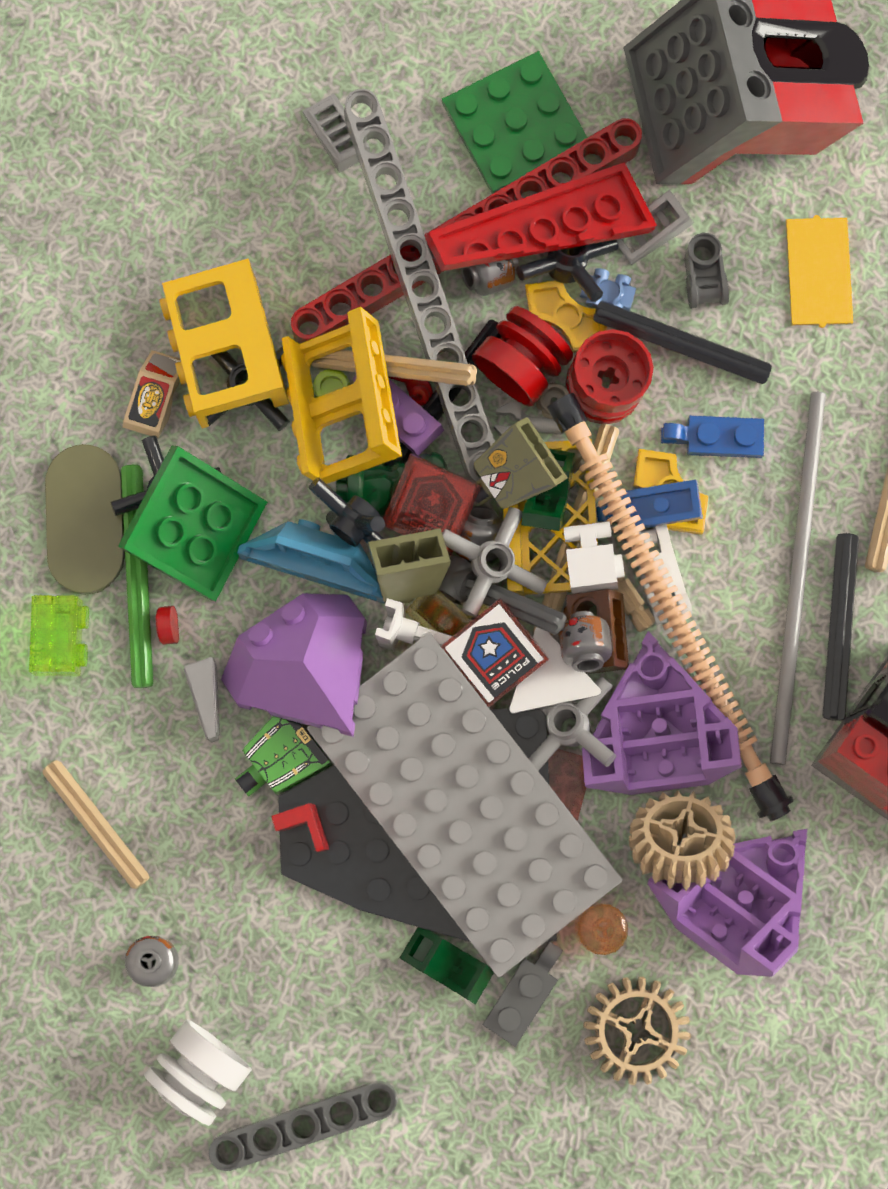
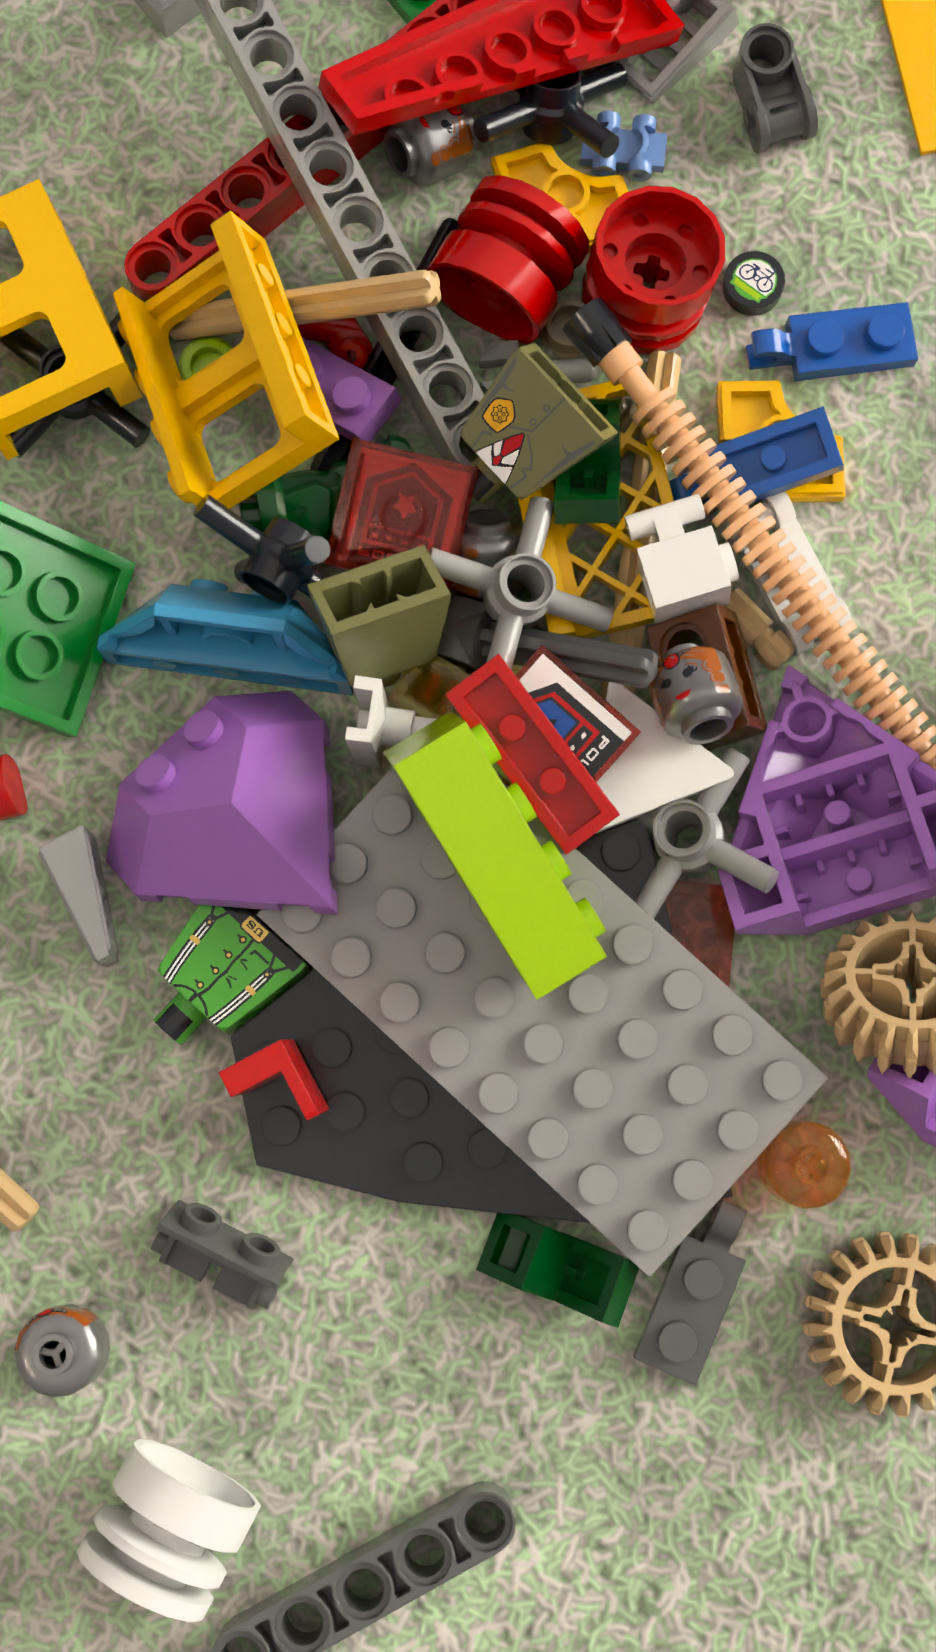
camera: 10 degrees left, 0 degrees up
black axle [593,301,772,384] -> none
none -> dark grey hinge [151,1200,294,1310]
none -> lime wedge [383,711,607,1000]
none -> red plate [445,654,620,855]
none -> tile [722,251,785,316]

